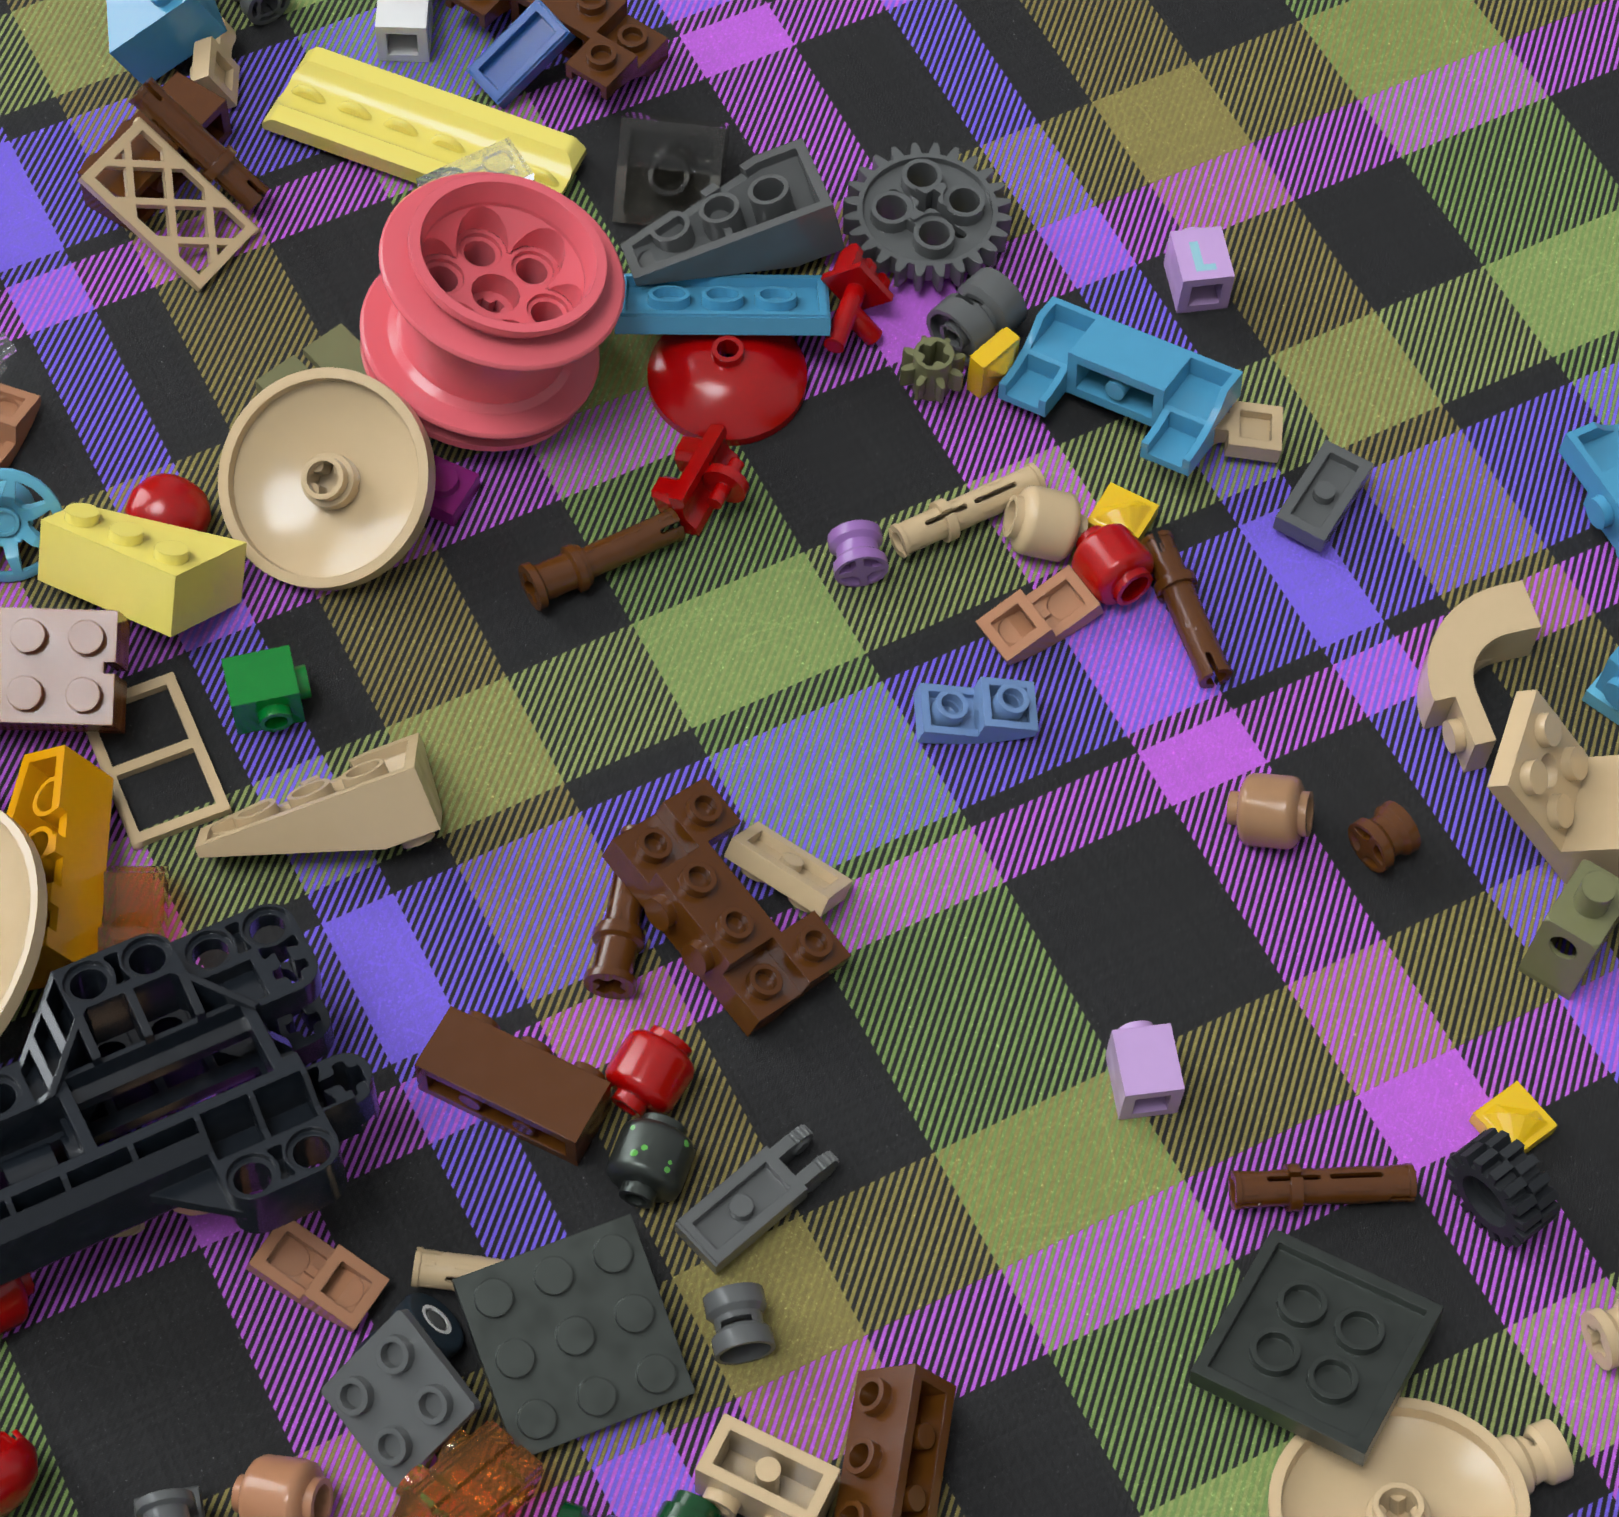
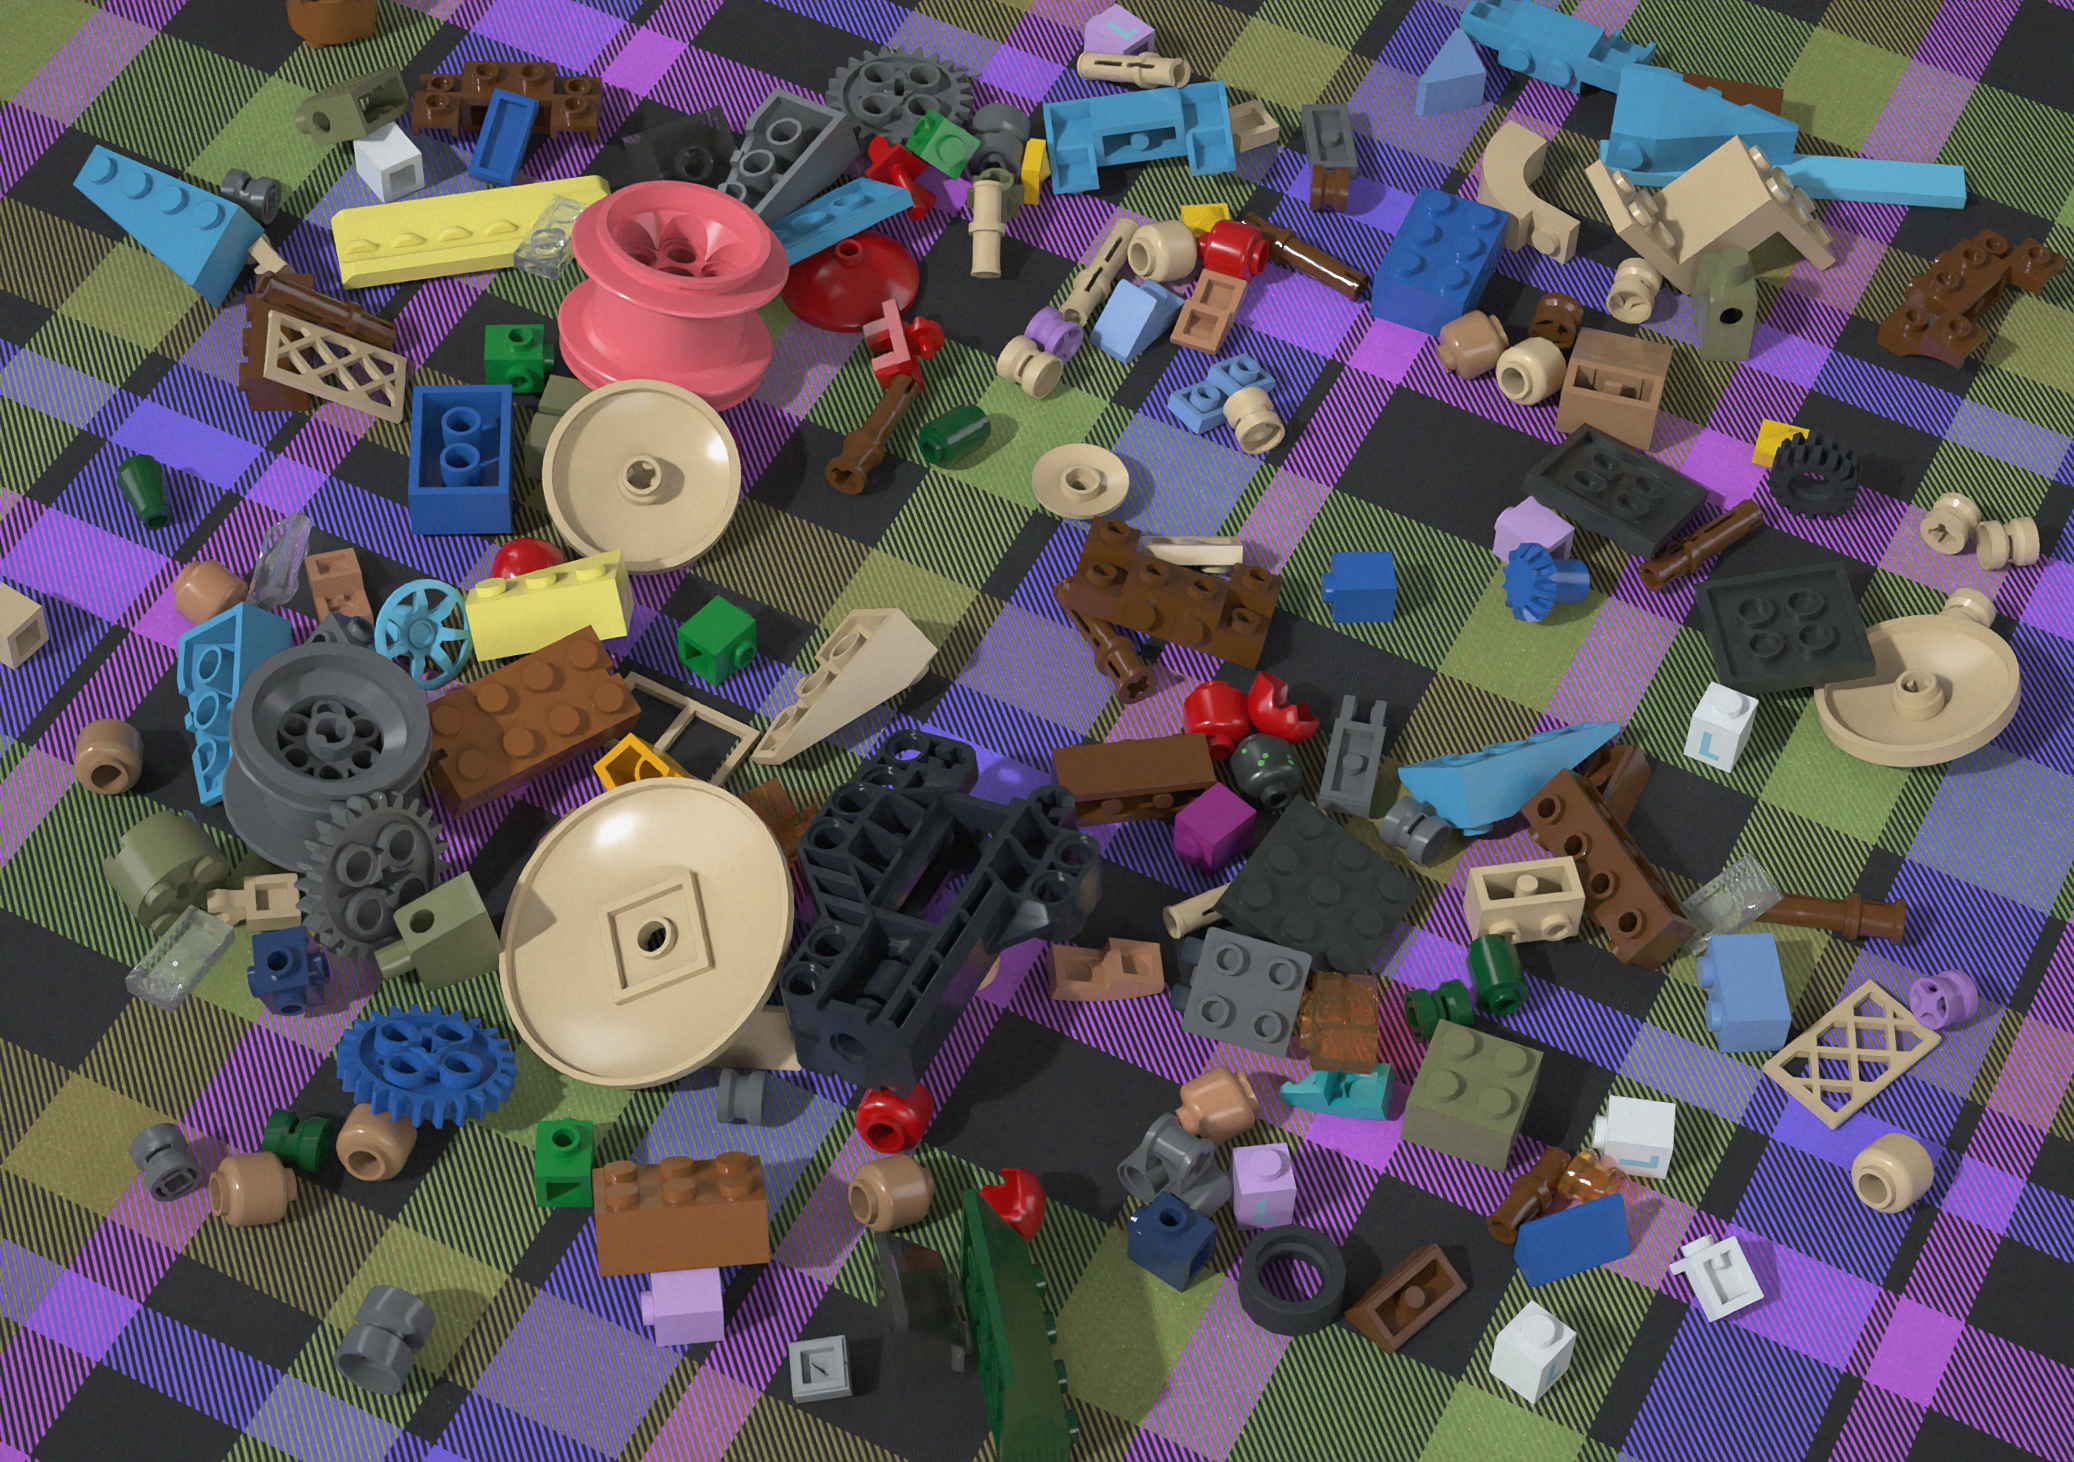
camera: 35 degrees left, 10 degrees down
none -> blue brick [408,384,515,535]
none -> green brick [484,324,555,393]
none -> green brick [905,107,981,180]
none -> dark green brick [919,404,991,469]
none -> tan pin [969,180,1006,279]
none -> tan wheel [996,335,1063,400]
none -> tan dish [1031,443,1129,520]
none -> tan pin [1077,51,1191,89]
none -> medium blue slope [1089,279,1185,365]
none -> magenta brick [1173,782,1257,877]
none -> tan wheel [1223,386,1285,455]
none -> red hair [1246,671,1319,745]
none -> reddish brown wheel [1309,164,1350,213]
none -> blue brick [1321,551,1397,623]
none -> blue brick [1369,185,1510,338]
none -> dark azure wedge [1398,721,1621,836]
none -> medium blue slope [1414,28,1487,117]
none -> tan head [1496,337,1567,405]
none -> blue gear [1502,543,1590,622]
none -> pearl dark grey plate [1520,423,1710,560]
none -> medium nougat slope [1555,326,1674,451]
none -> reddish brown slope [1580,745,1651,826]
none -> tan wheel [1606,258,1663,324]
none -> white brick [1683,681,1759,773]

